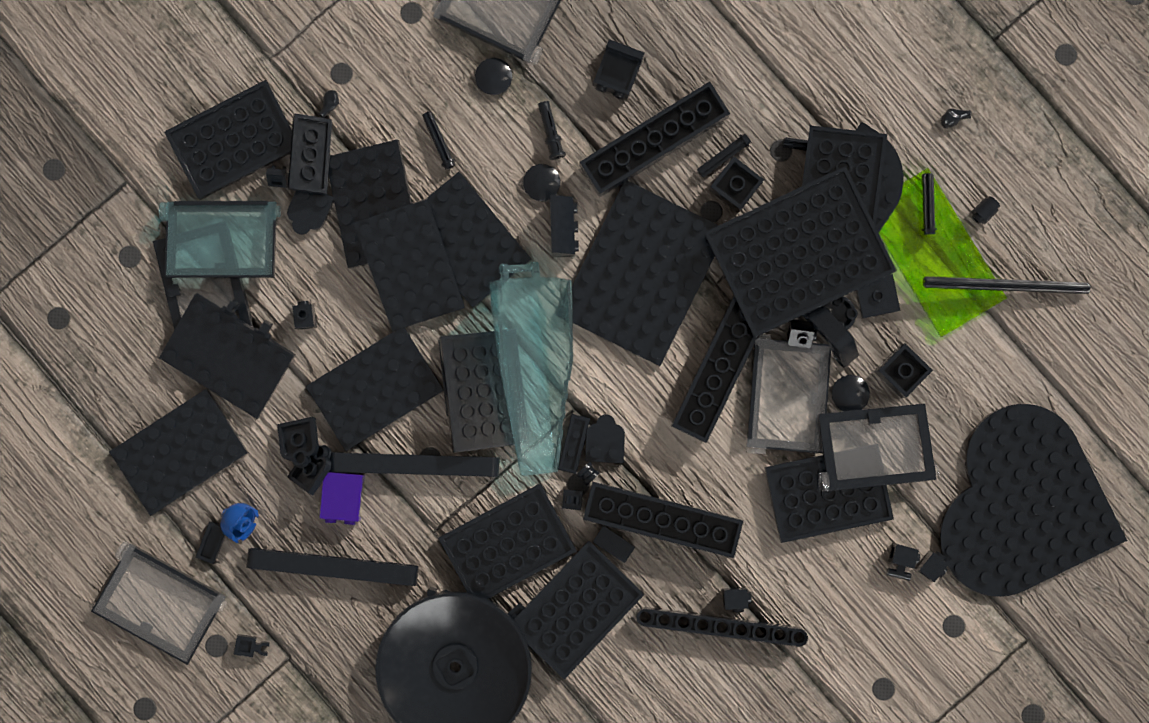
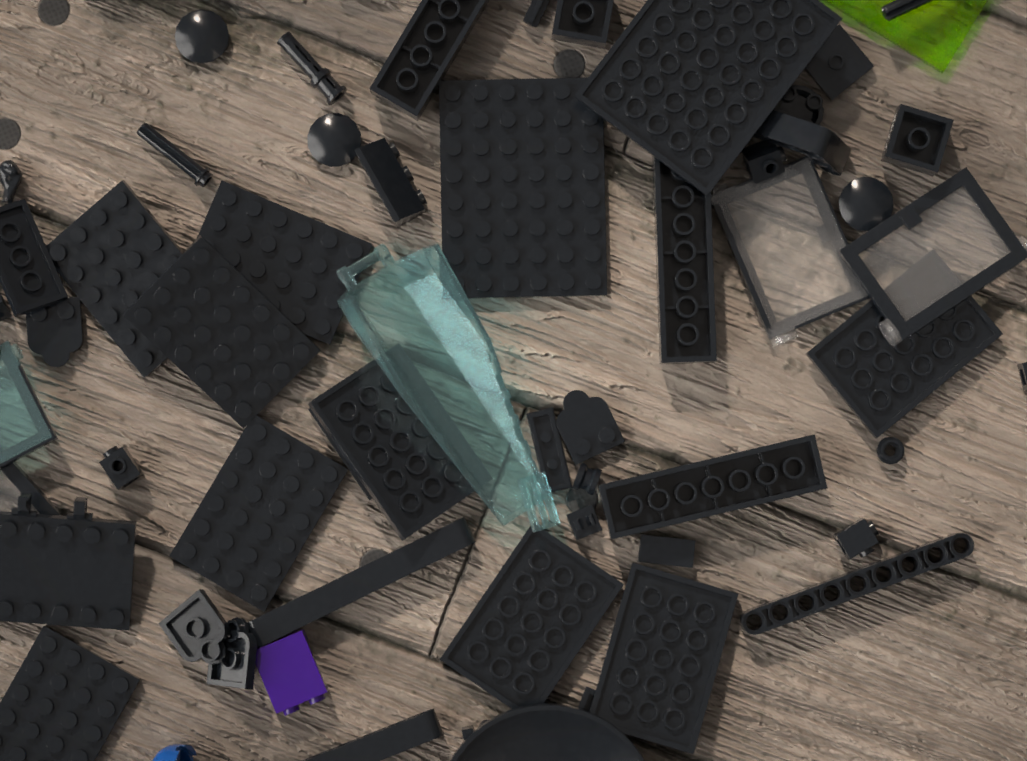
camera: 30 degrees left, 0 degrees up
none -> clear light blue tile [517,471,561,533]
none -> black plate [876,437,904,464]

